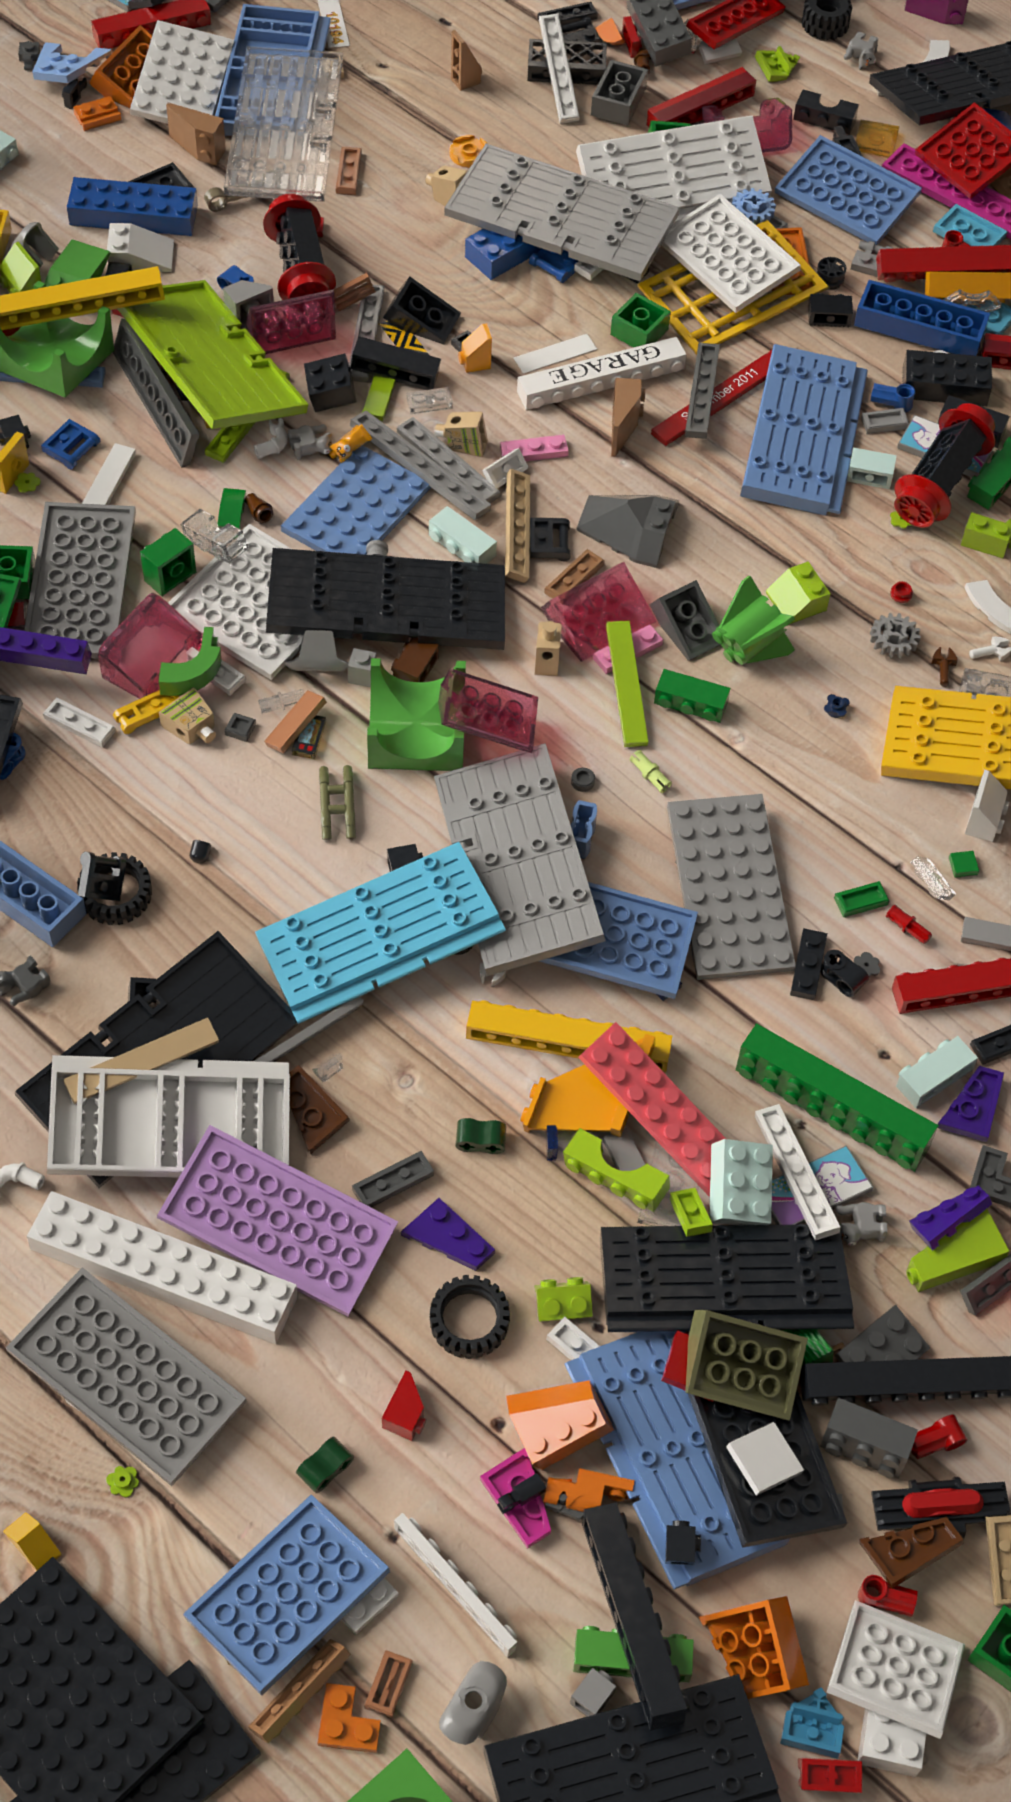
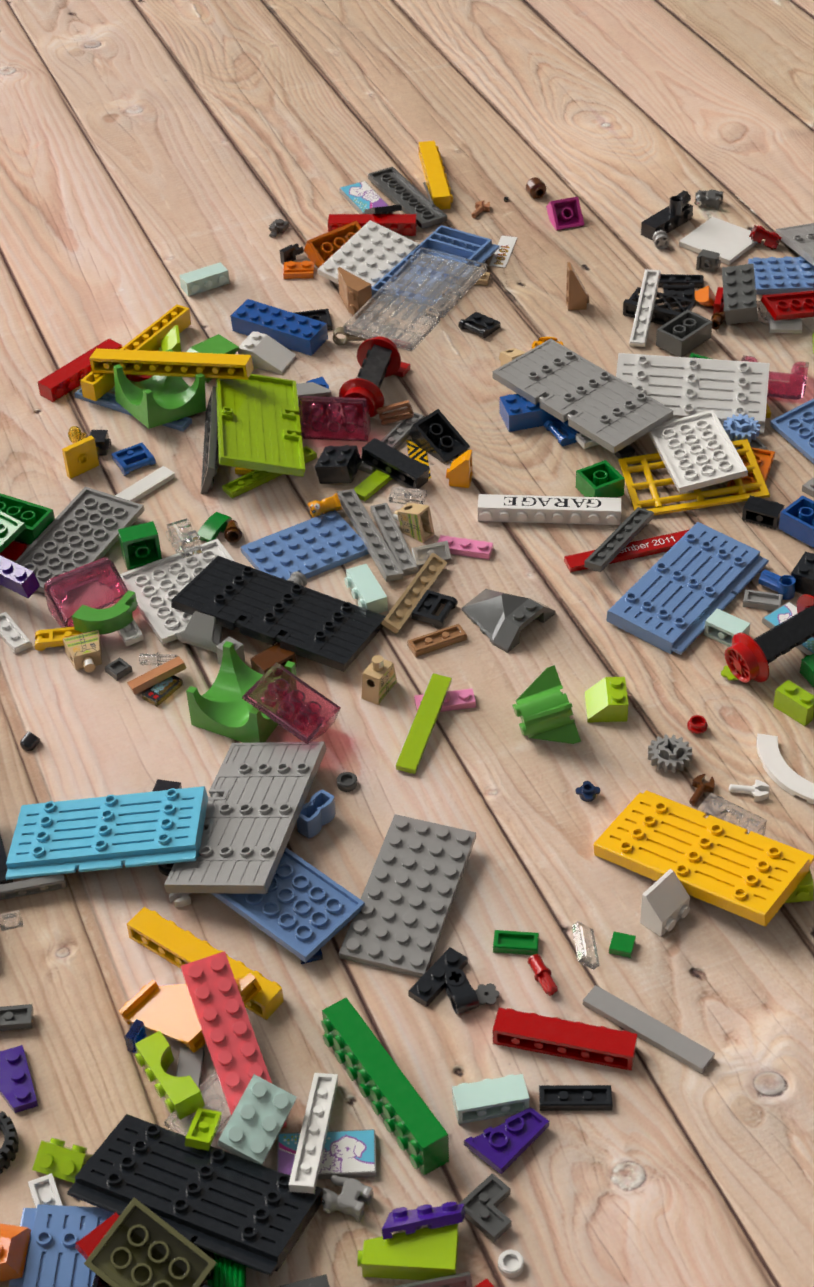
camera: 30 degrees right, 15 degrees down
light grey piece [8,222,59,269] -> none
lime plant [14,473,41,493] -> none
light blue wing [32,42,112,83] -> none
white piece [254,418,288,459] -> none
light grey animal [288,424,332,460] -> none
olive piece [319,765,356,840] -> none
nougat tile [336,147,362,195] -> none
dark green axle [455,1118,507,1154] -> none
white sticker [514,334,597,373] -> none
clear pink slope [541,562,657,662] -> none
medium nougat slope [611,378,645,457] -> none
yellowish green pin [629,750,672,793] -> none
brick [646,67,756,127] -> none
dark grey slope [649,580,721,661] -> none
green brick [654,669,731,723] -> none
black wheel [817,257,847,290] -> none
none -> black plate [458,312,501,338]

